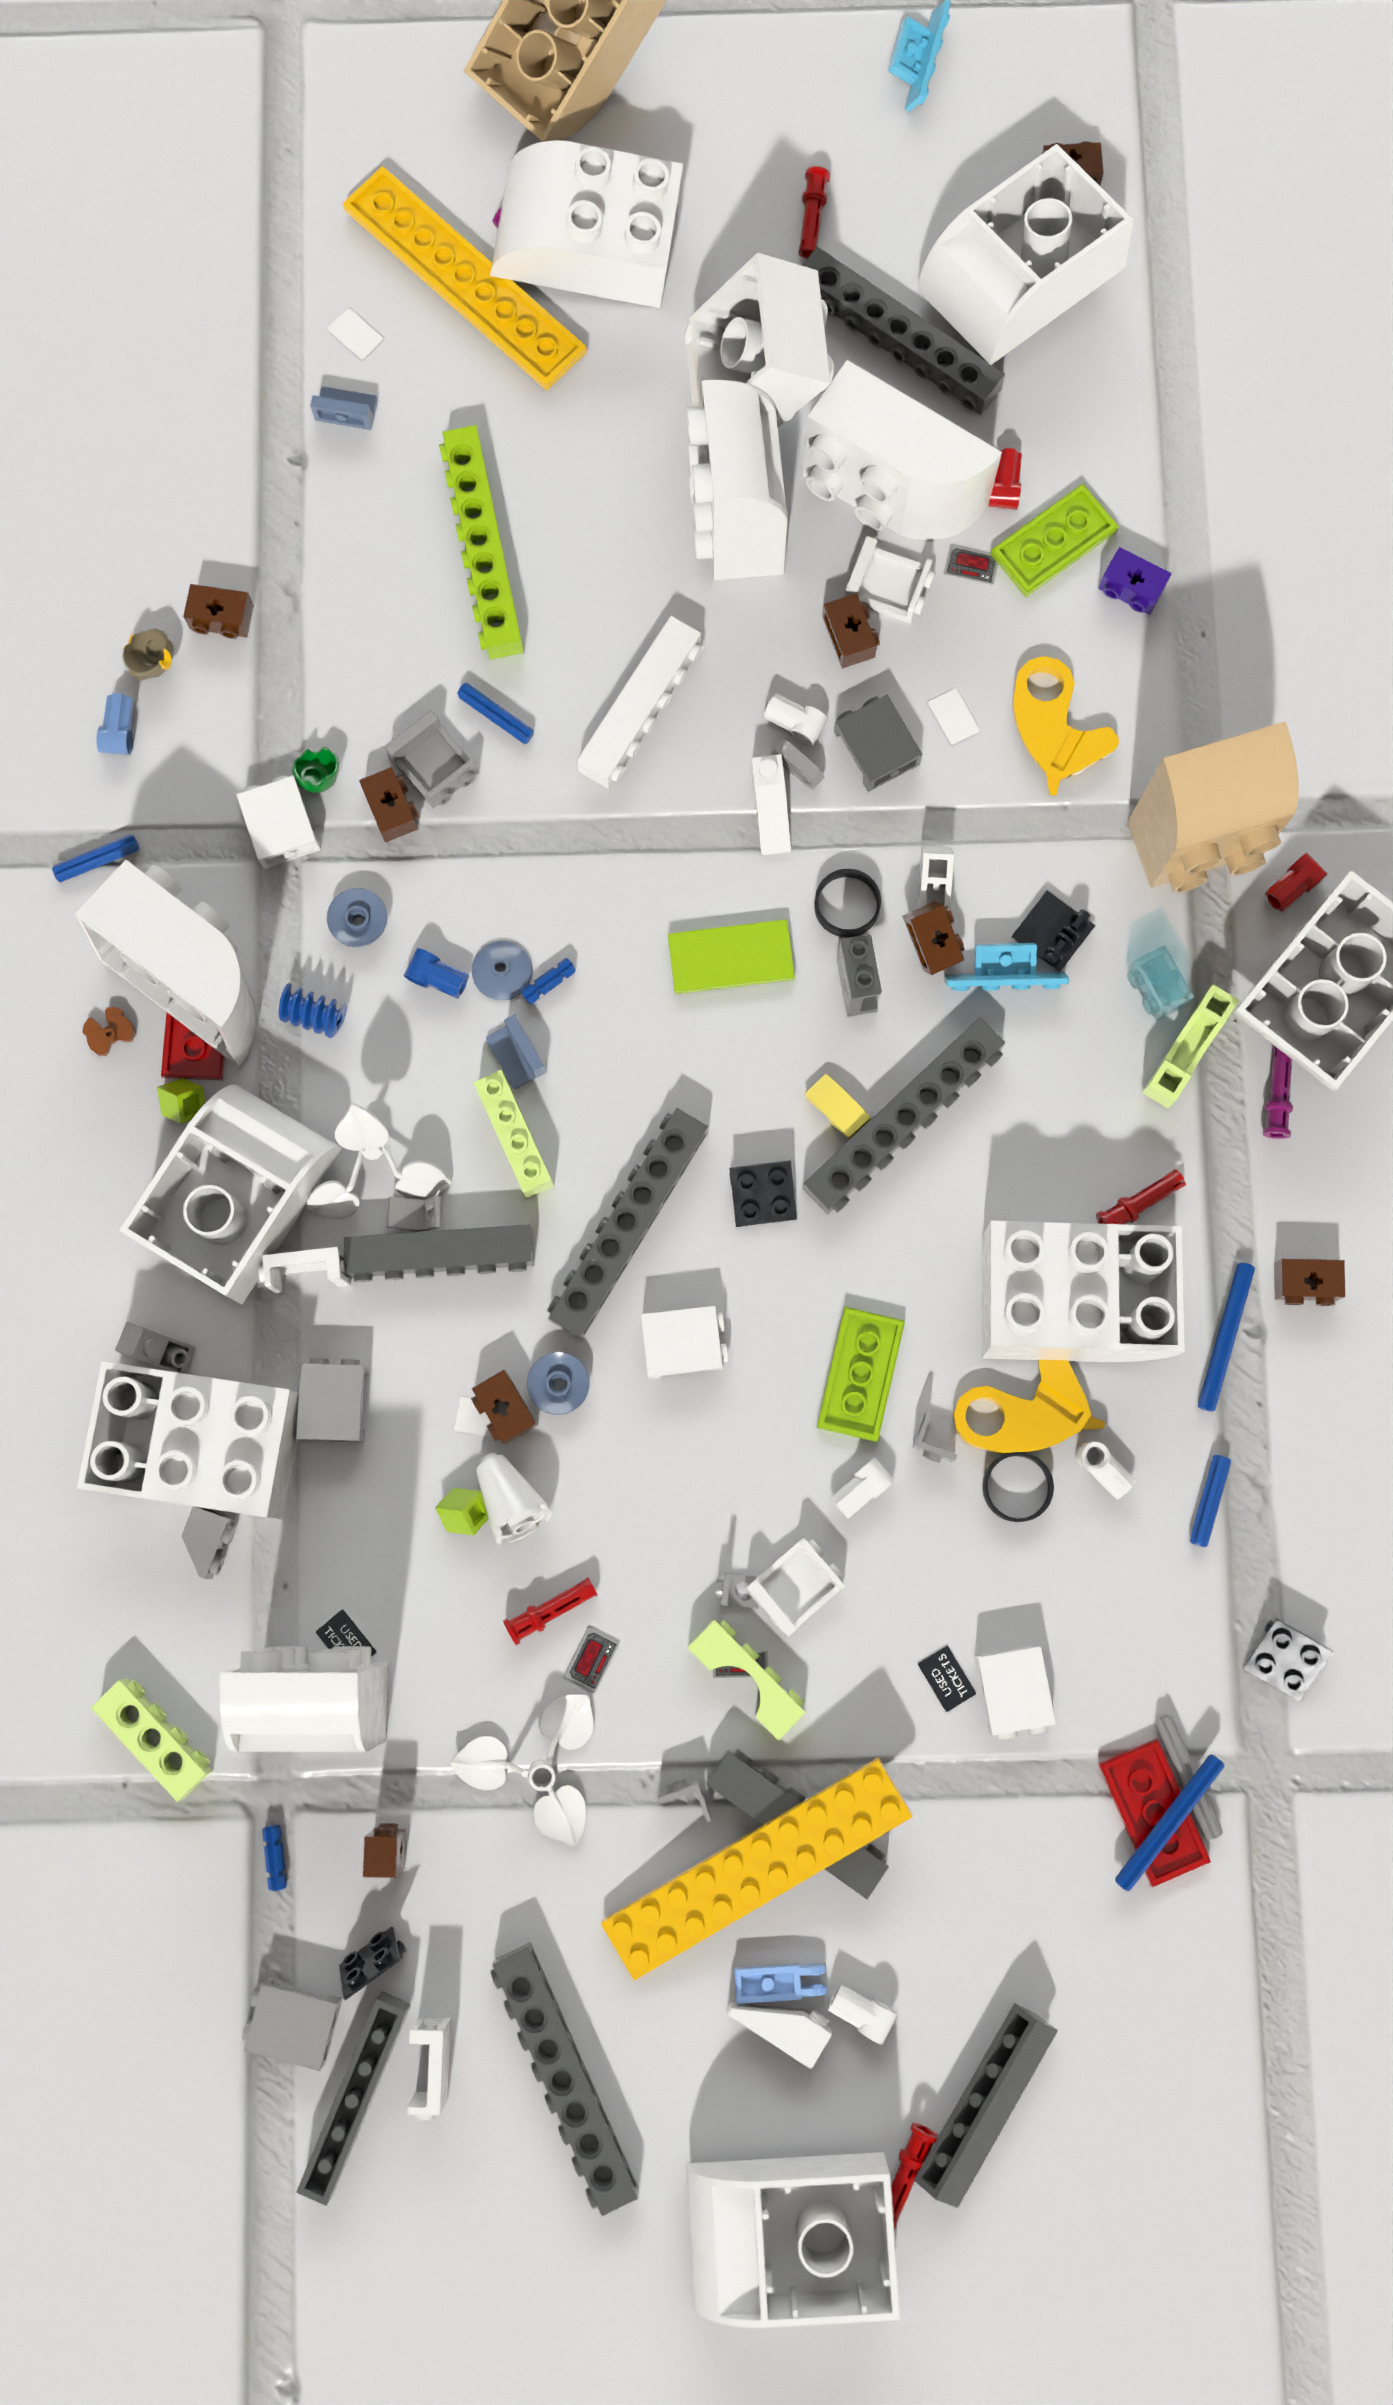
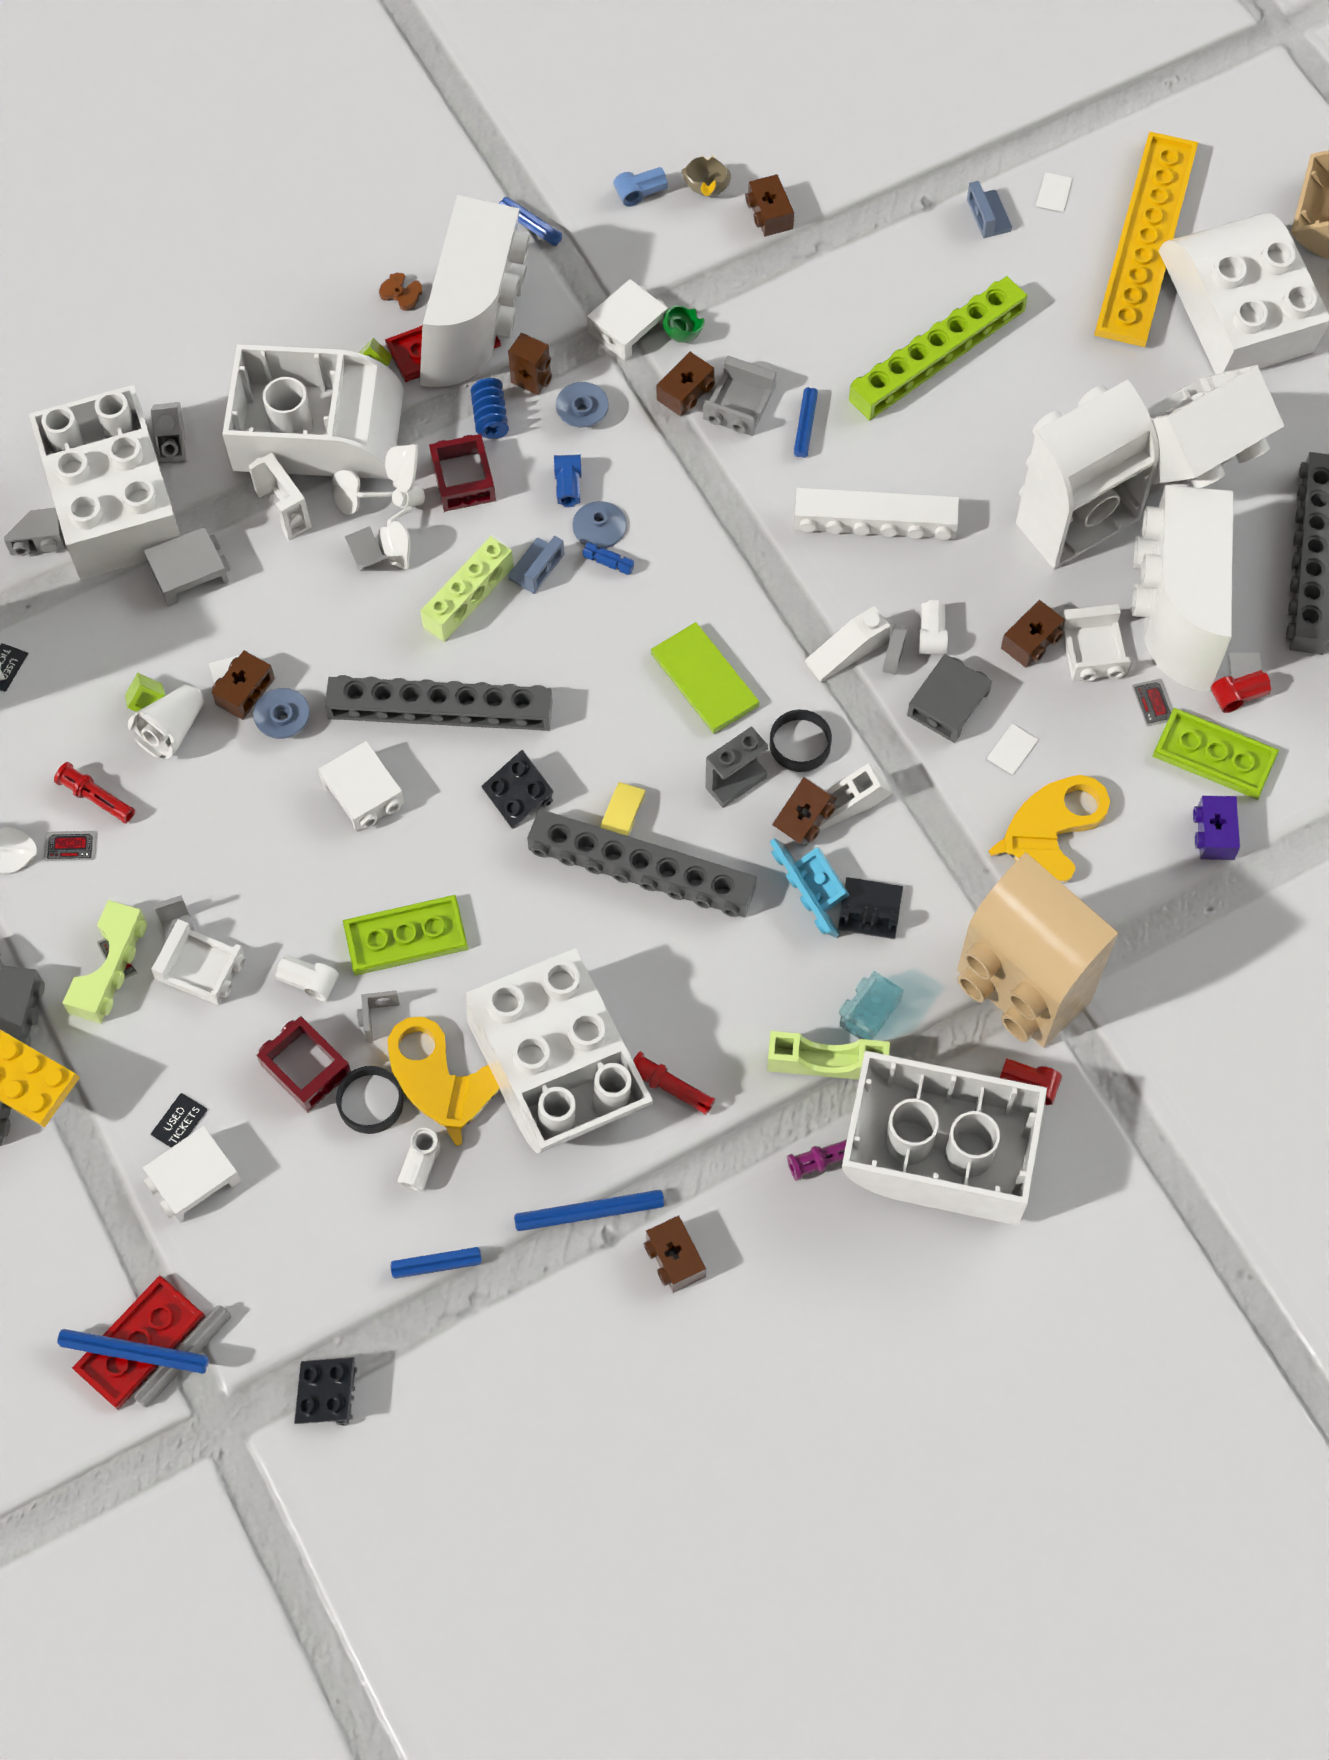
camera: 60 degrees right, 15 degrees down
dark grey brick [344,1225,534,1282] -> none
none -> dark red window [256,1016,352,1113]
none -> dark red window [429,434,496,512]
none -> reddish brown brick [508,332,553,395]

